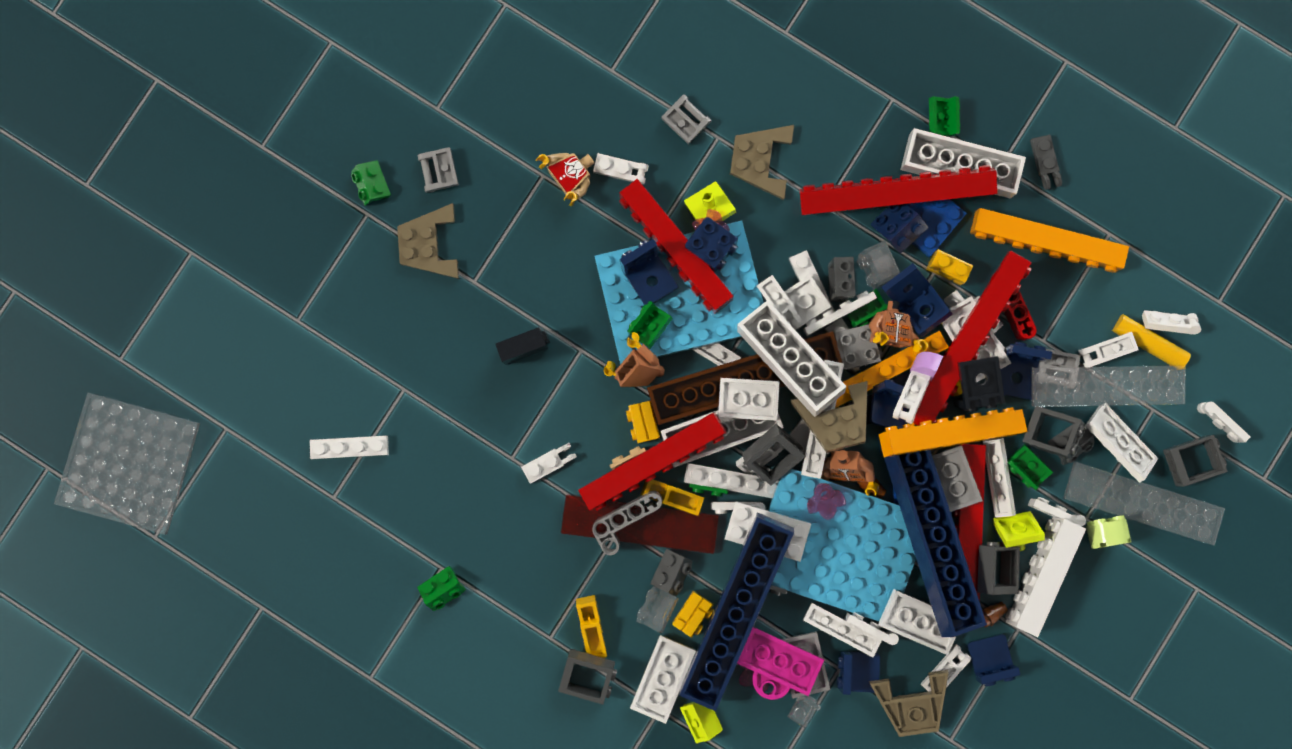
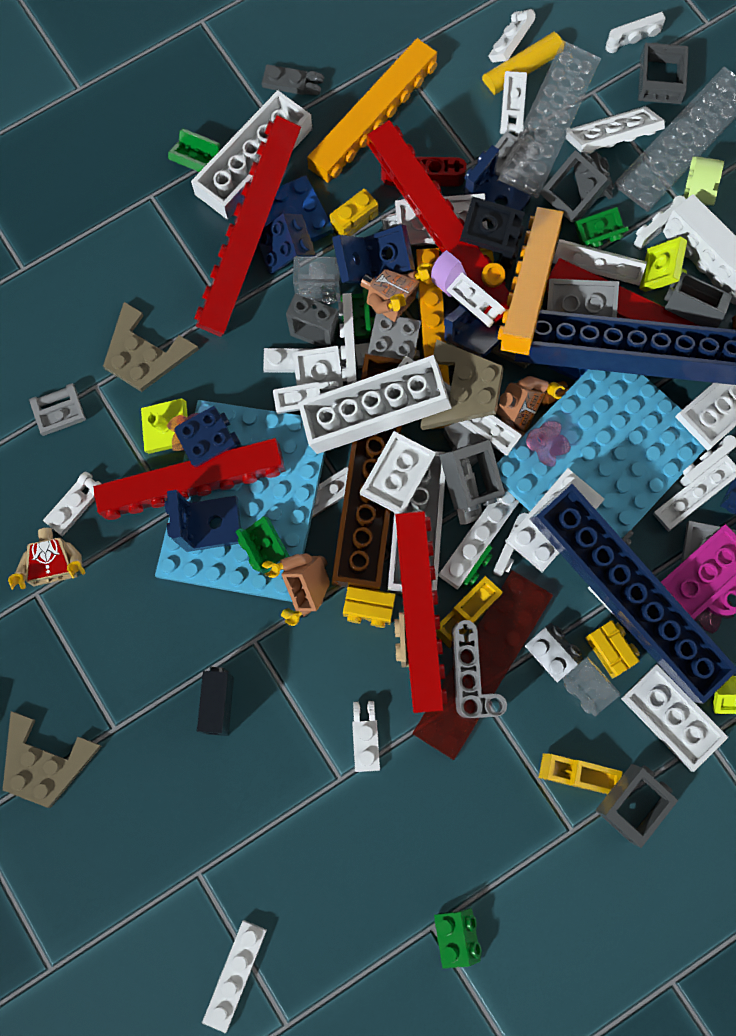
camera: 65 degrees left, 10 degrees down
none -> light orange tile [481,263,505,288]

